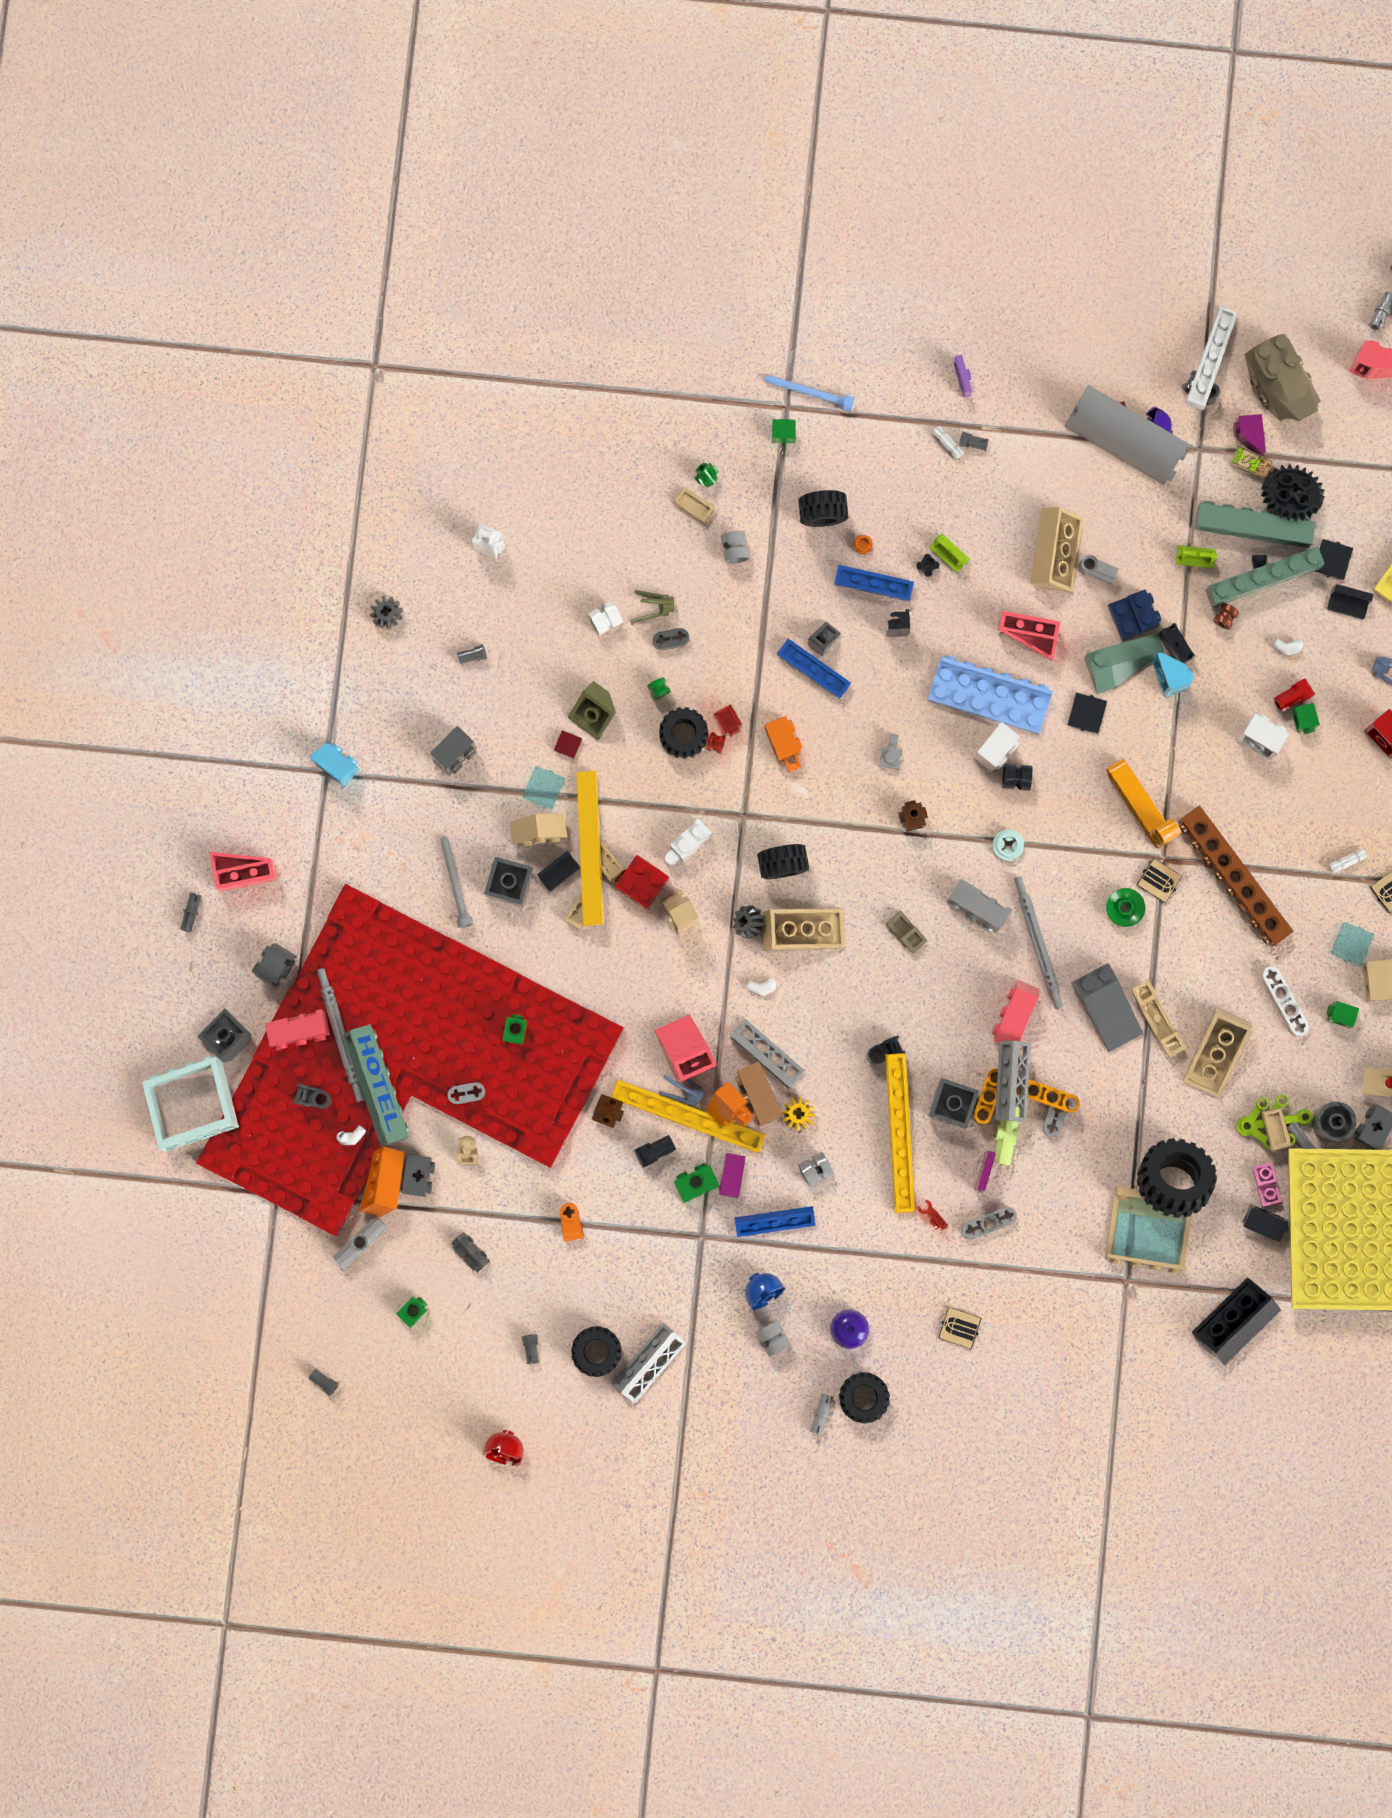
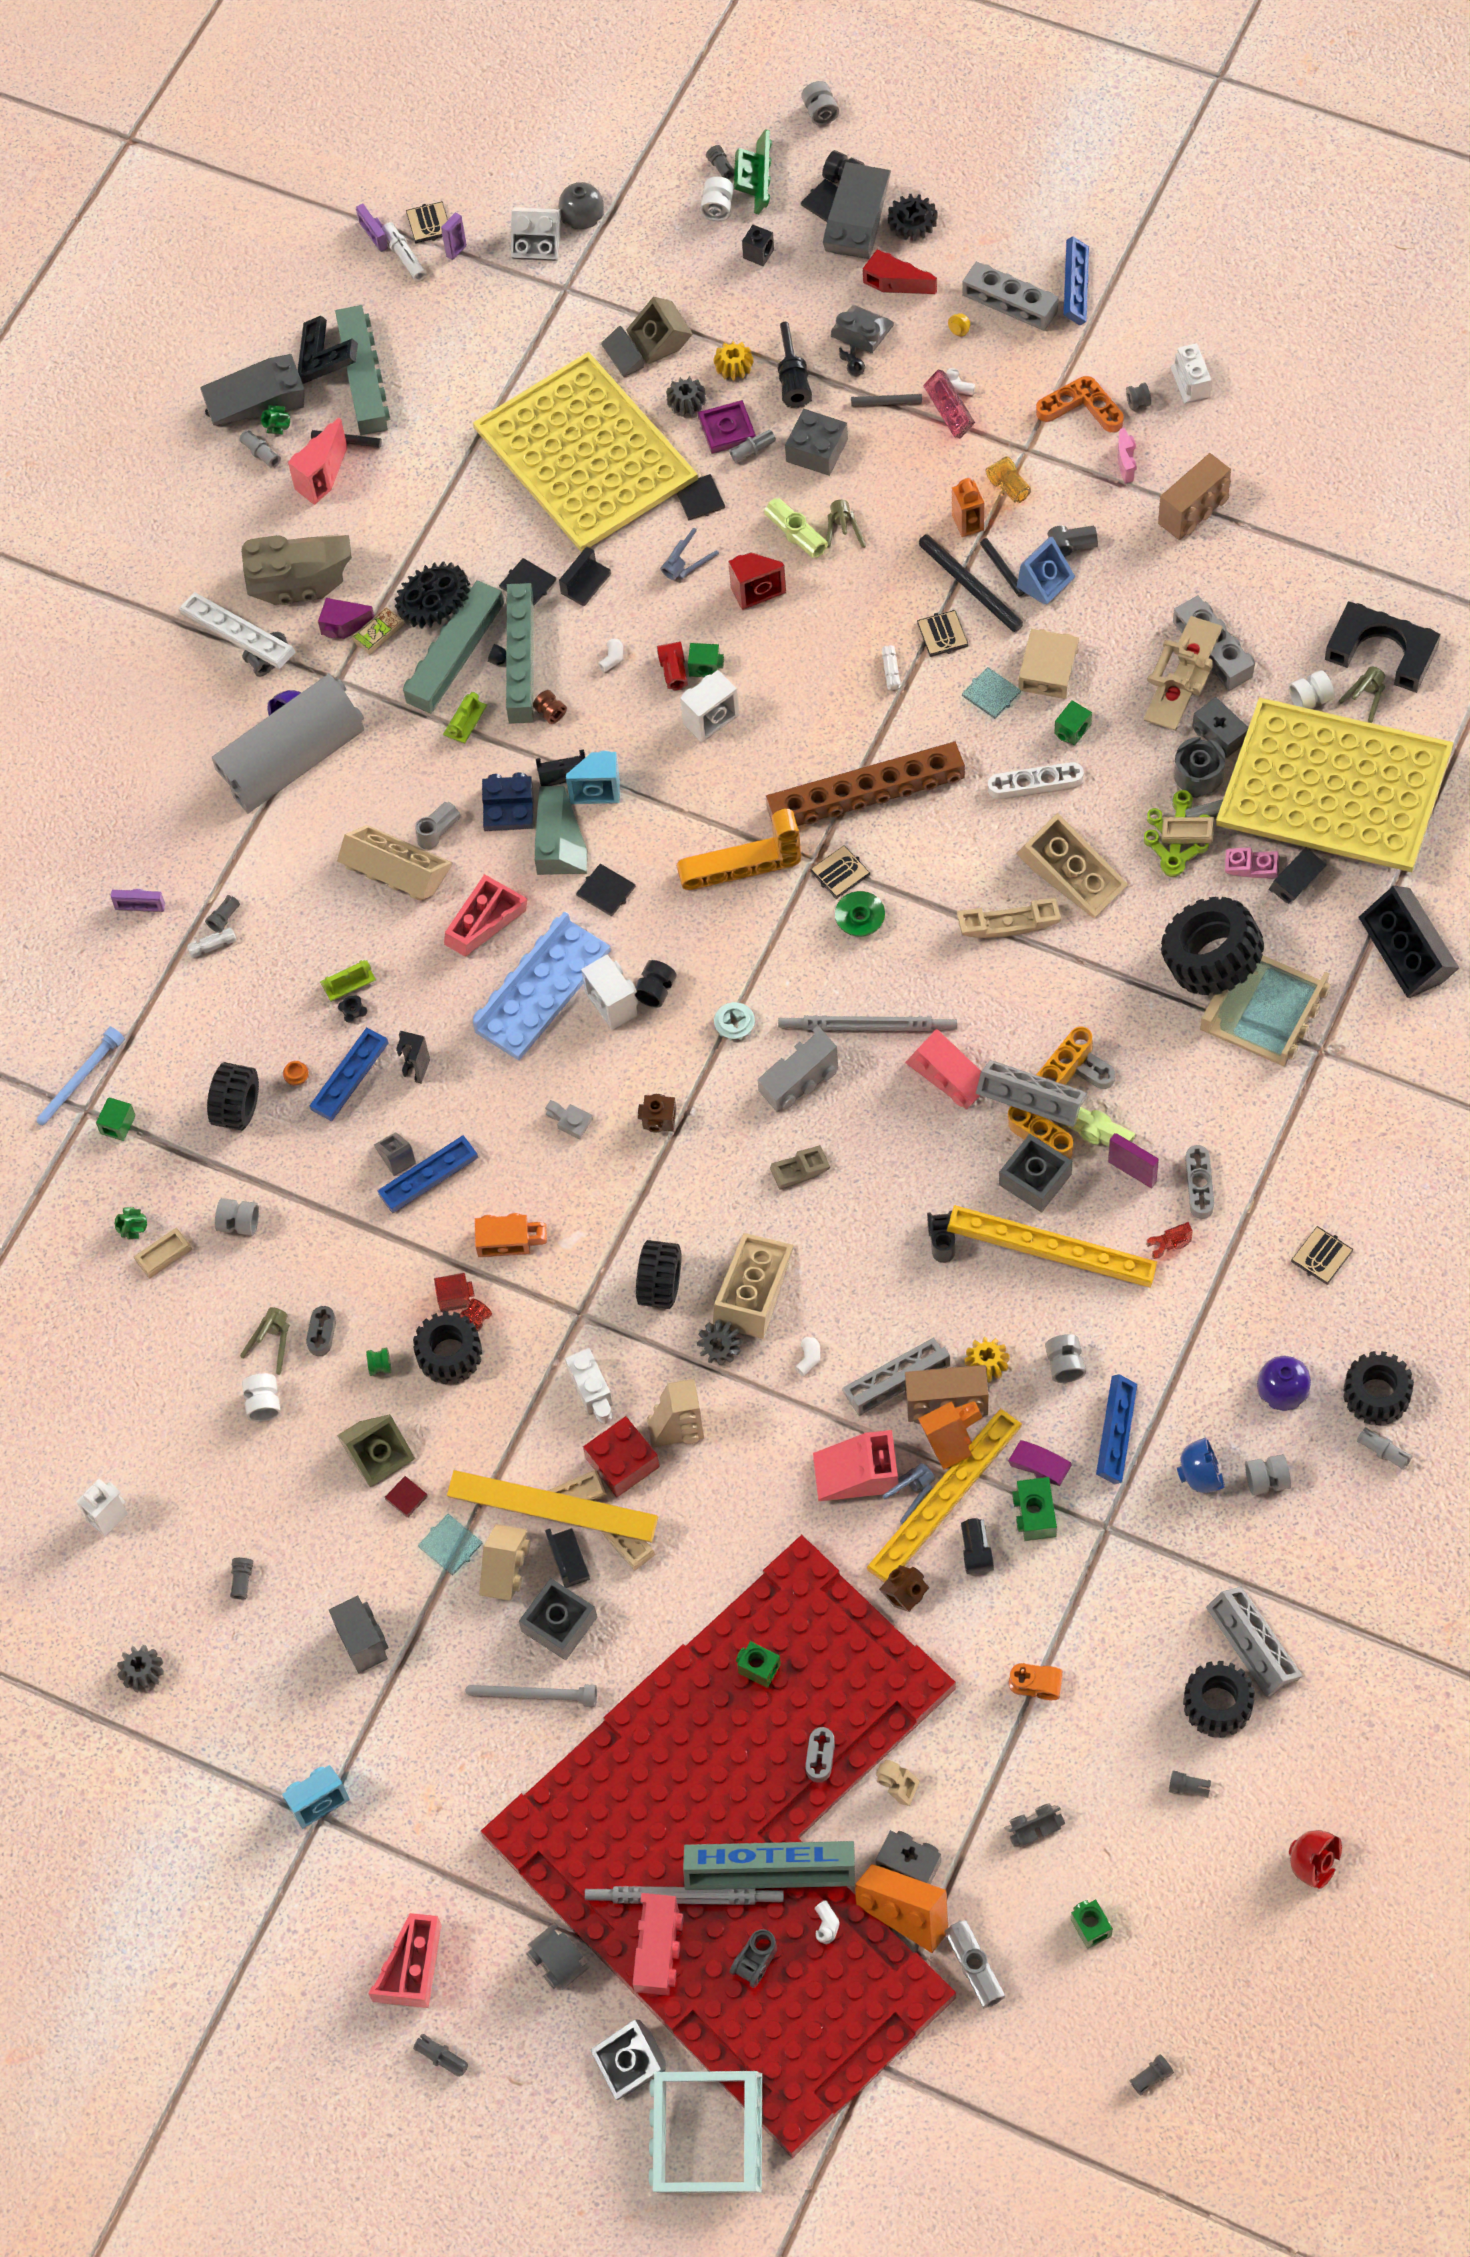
camera: 65 degrees left, 20 degrees down
dark grey slope [1071,963,1144,1052] -> none

